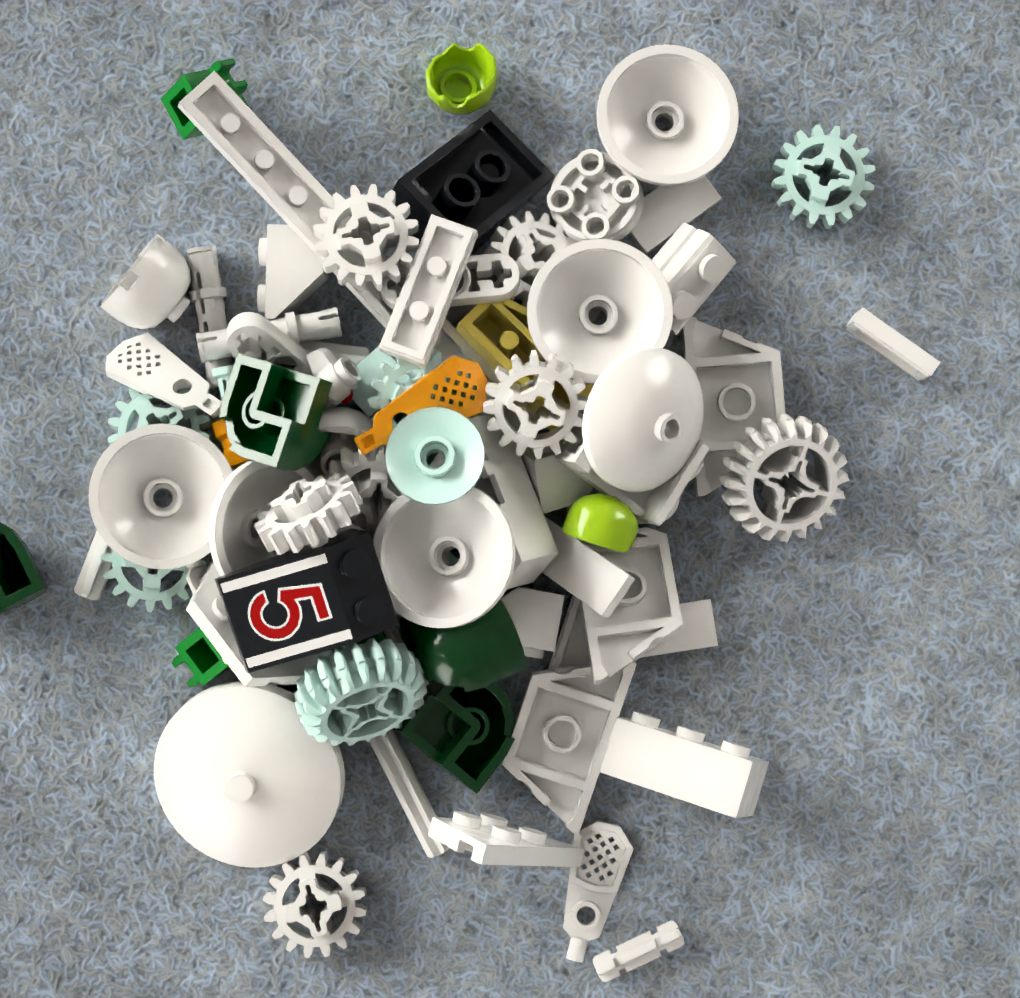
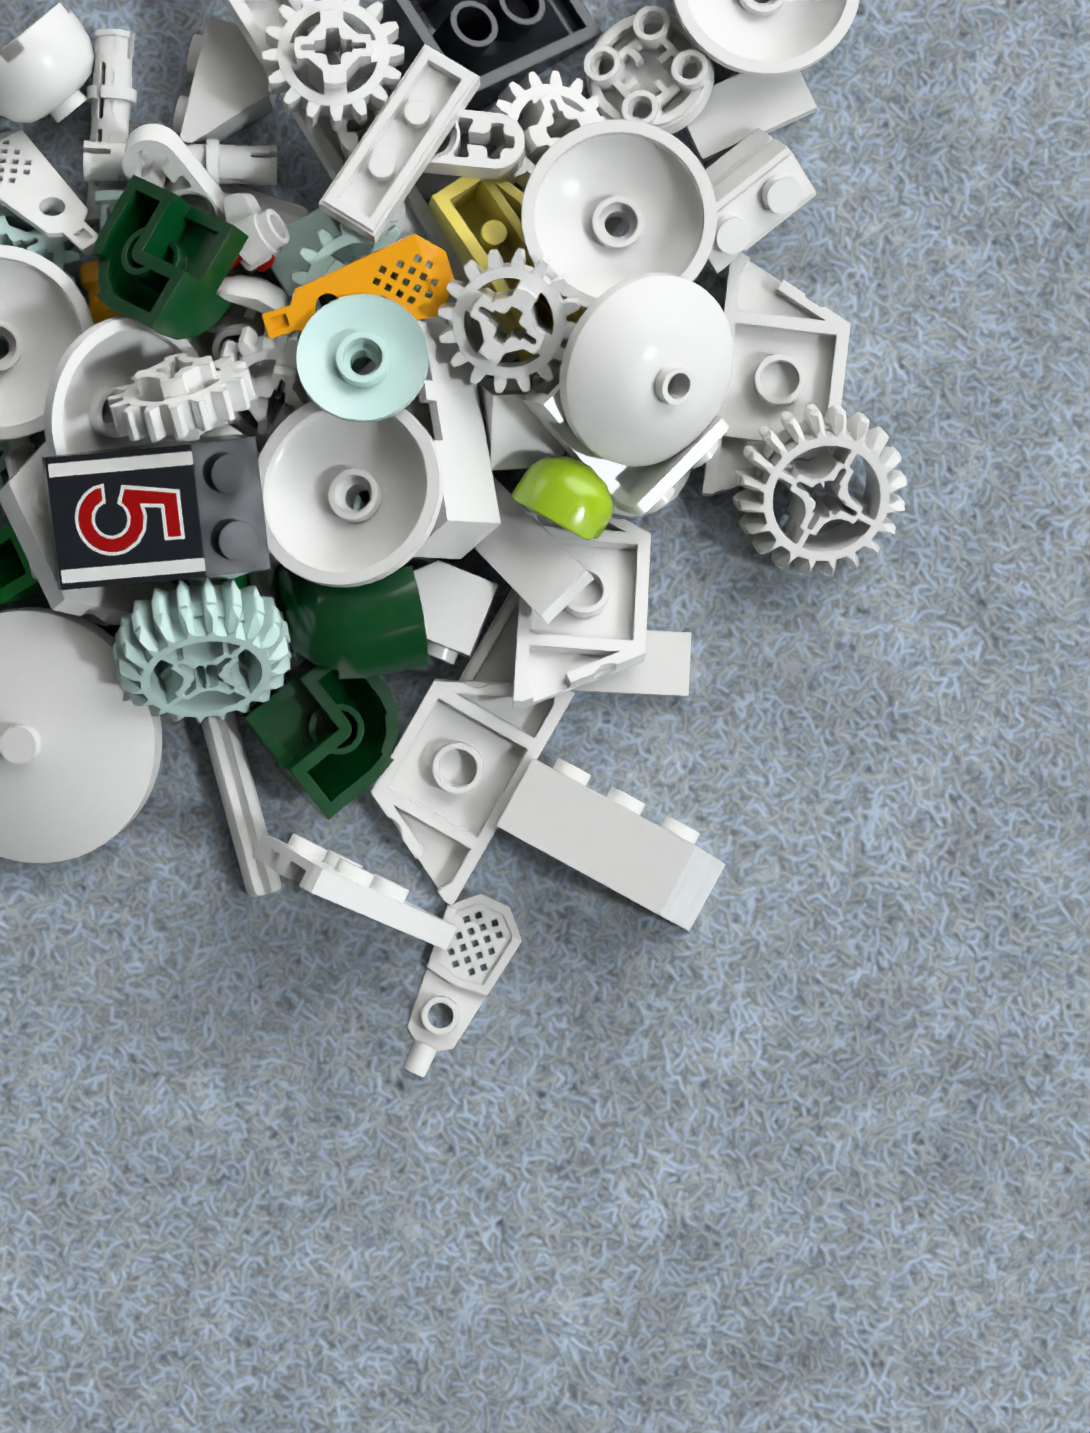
camera: 10 degrees right, 0 degrees up
white gear [263,851,368,958] -> none
white axle [593,920,685,982] -> none
light aqua gear [771,124,876,229] -> none
white tile [845,307,941,381] -> none

